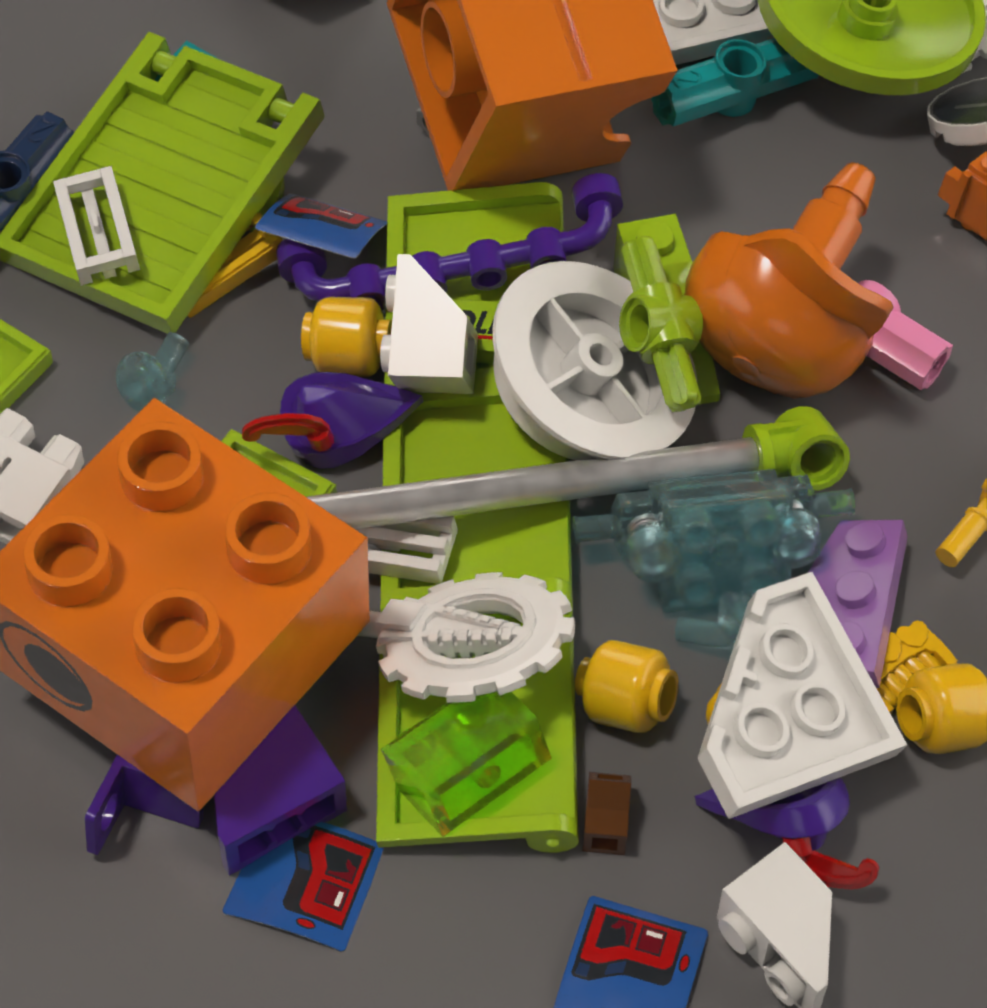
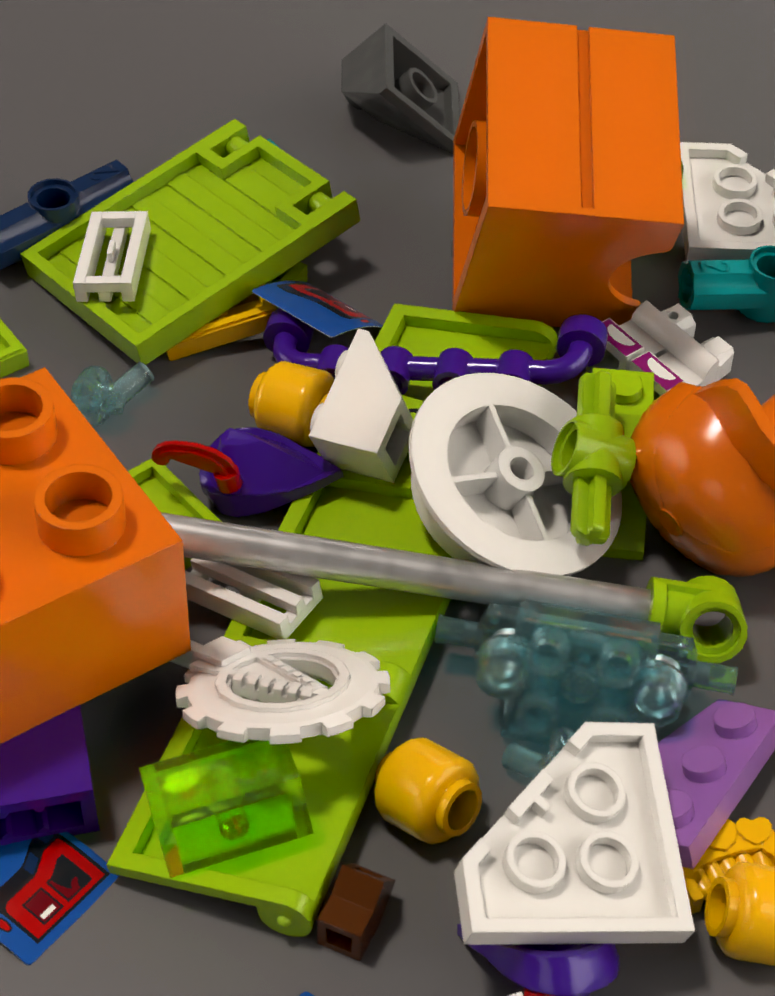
camera: 20 degrees right, 10 degrees down
none -> white hips [586,300,734,400]

